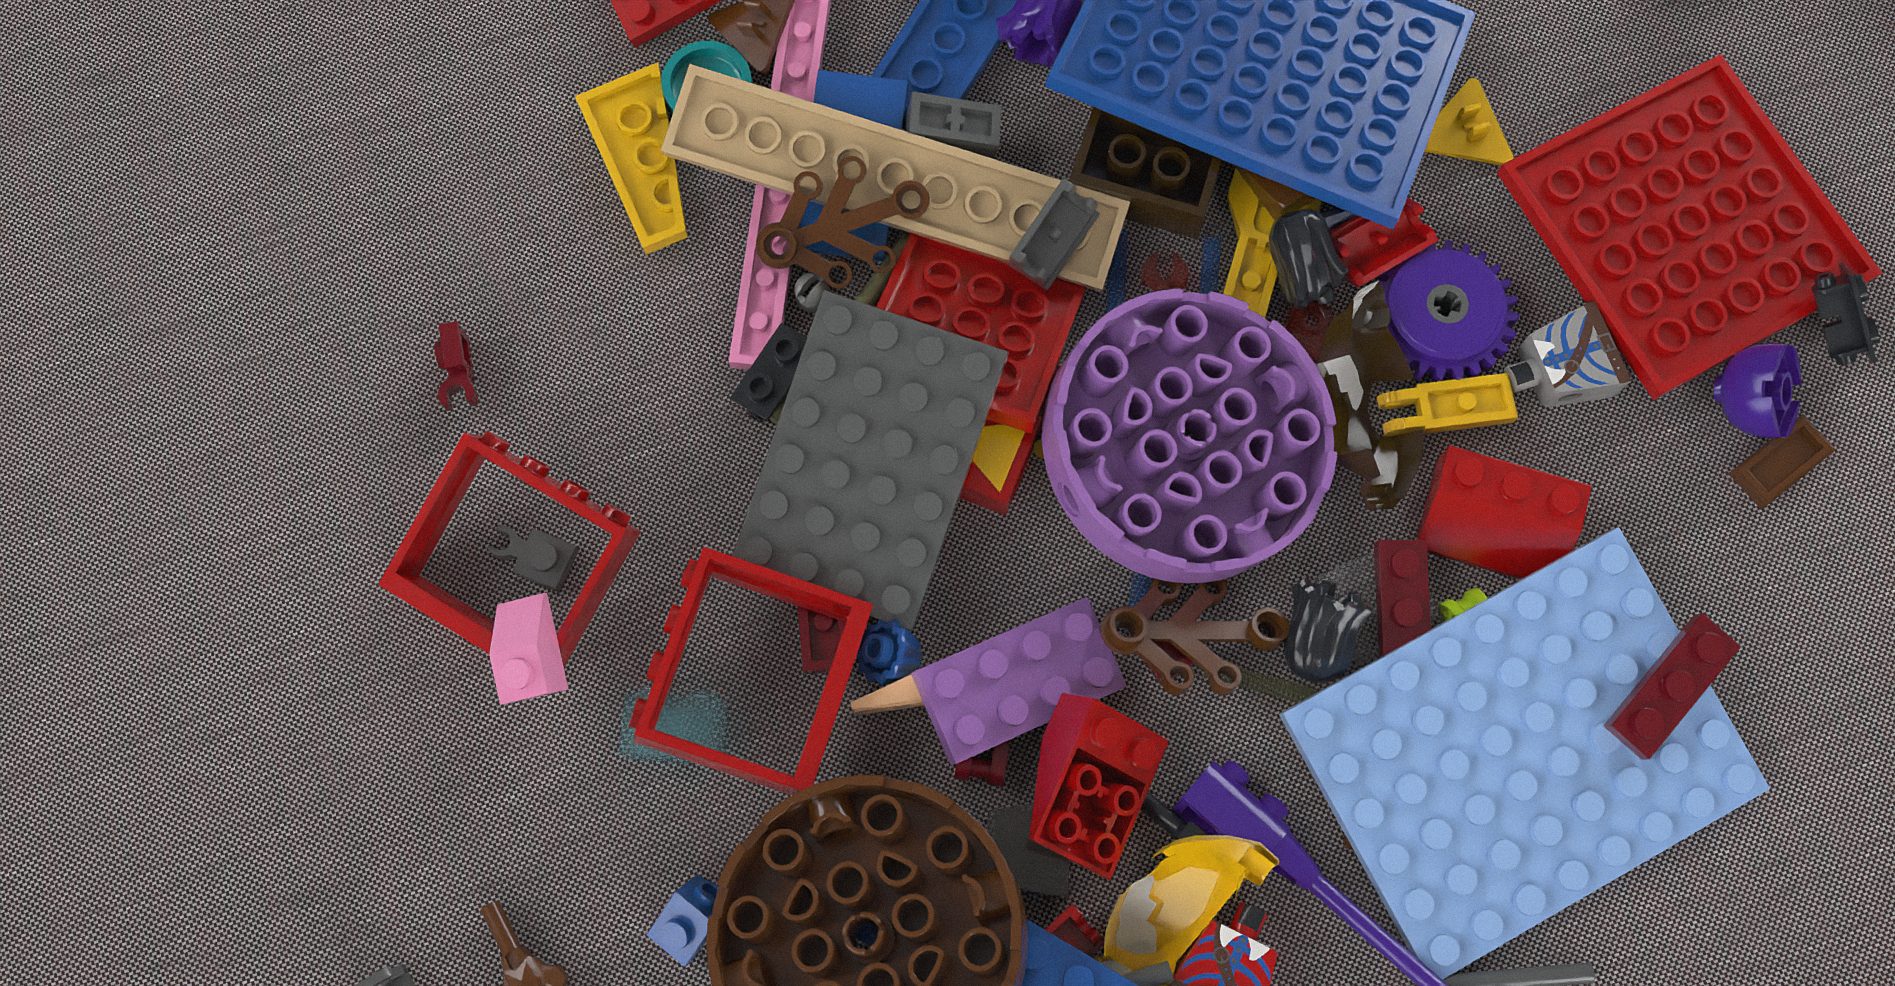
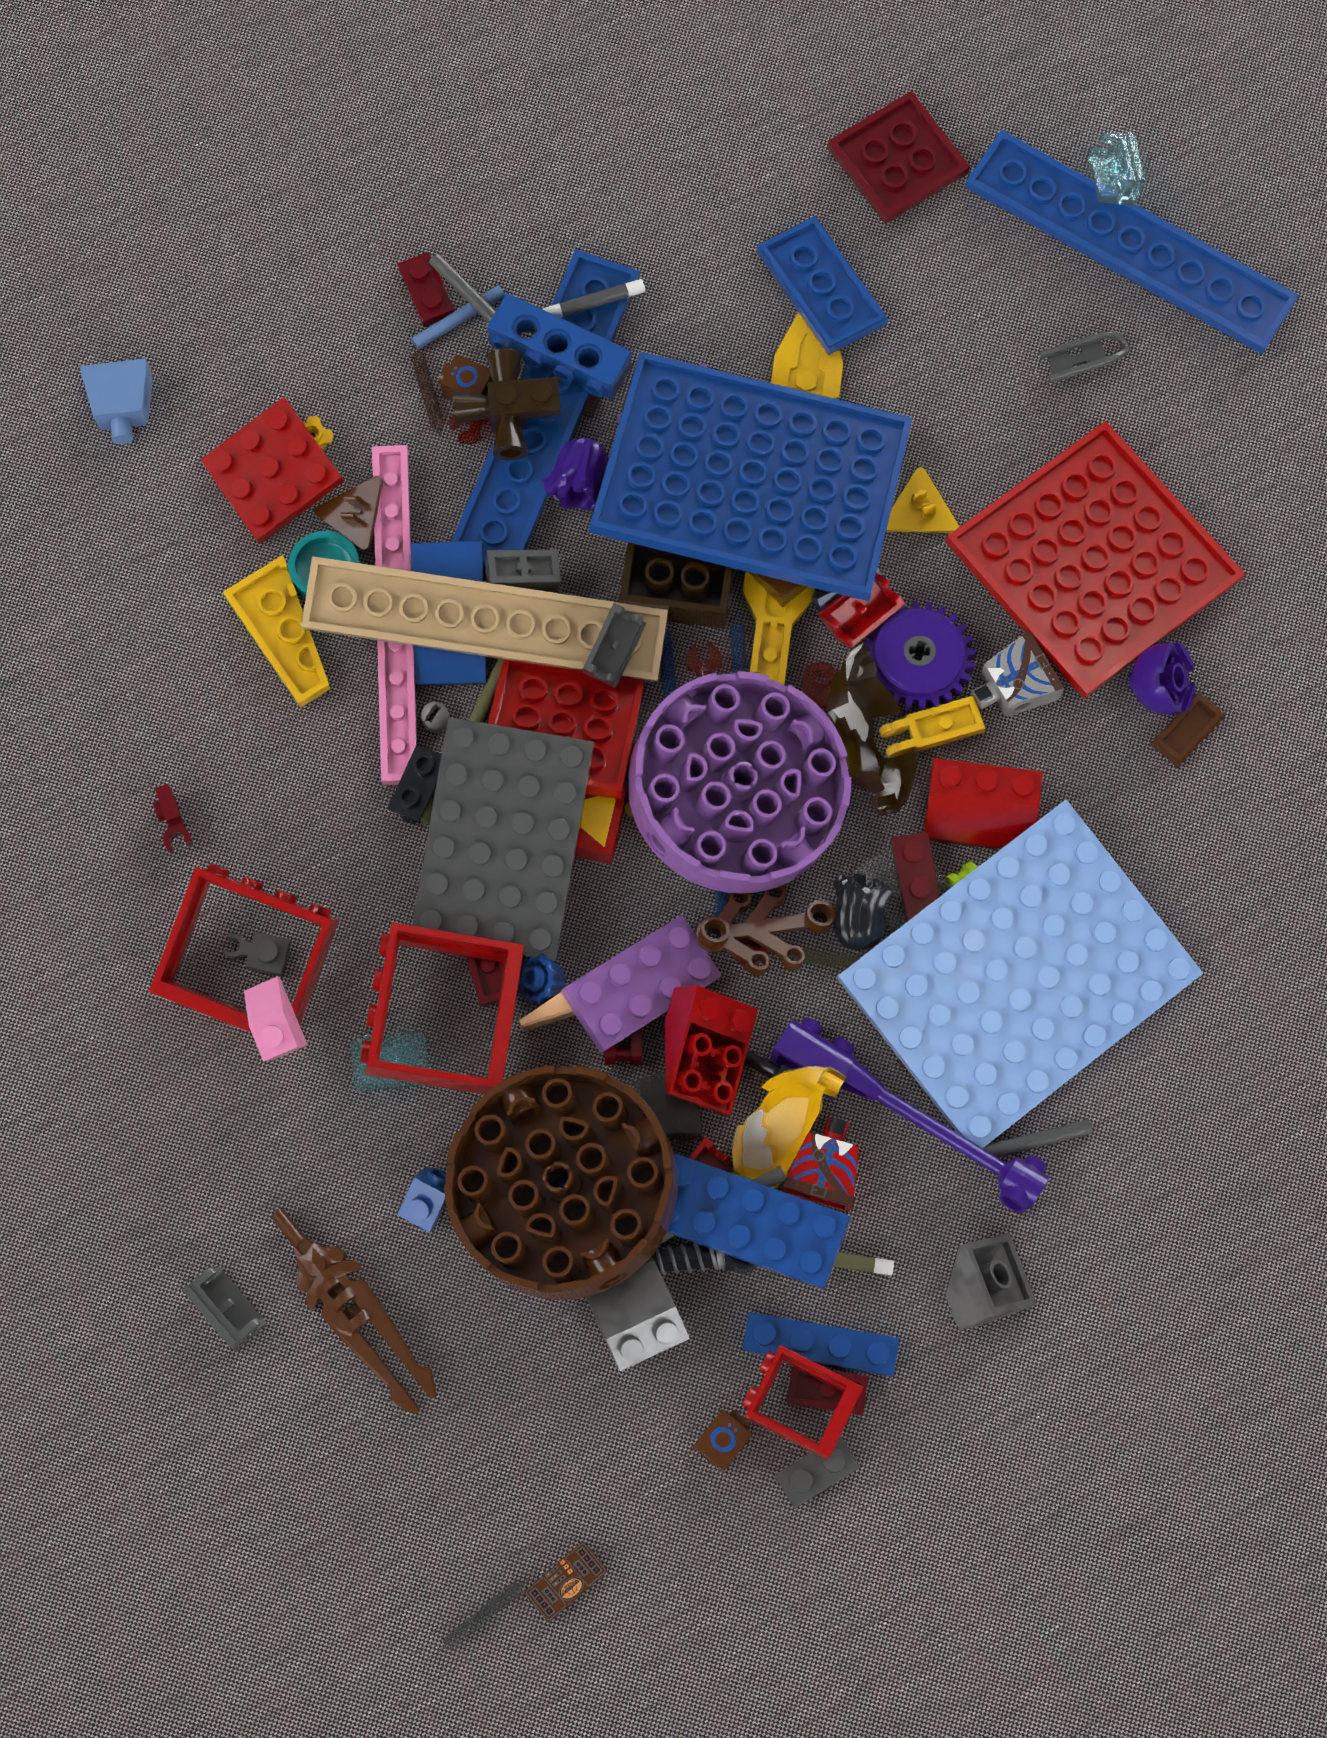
camera: 10 degrees left, 0 degrees up
reddish brown plant [756,156,930,289] -> none
black piece [1268,209,1349,310] -> none
dark red plate [1603,613,1741,760] -> none
black hinge [1811,262,1880,365] -> none

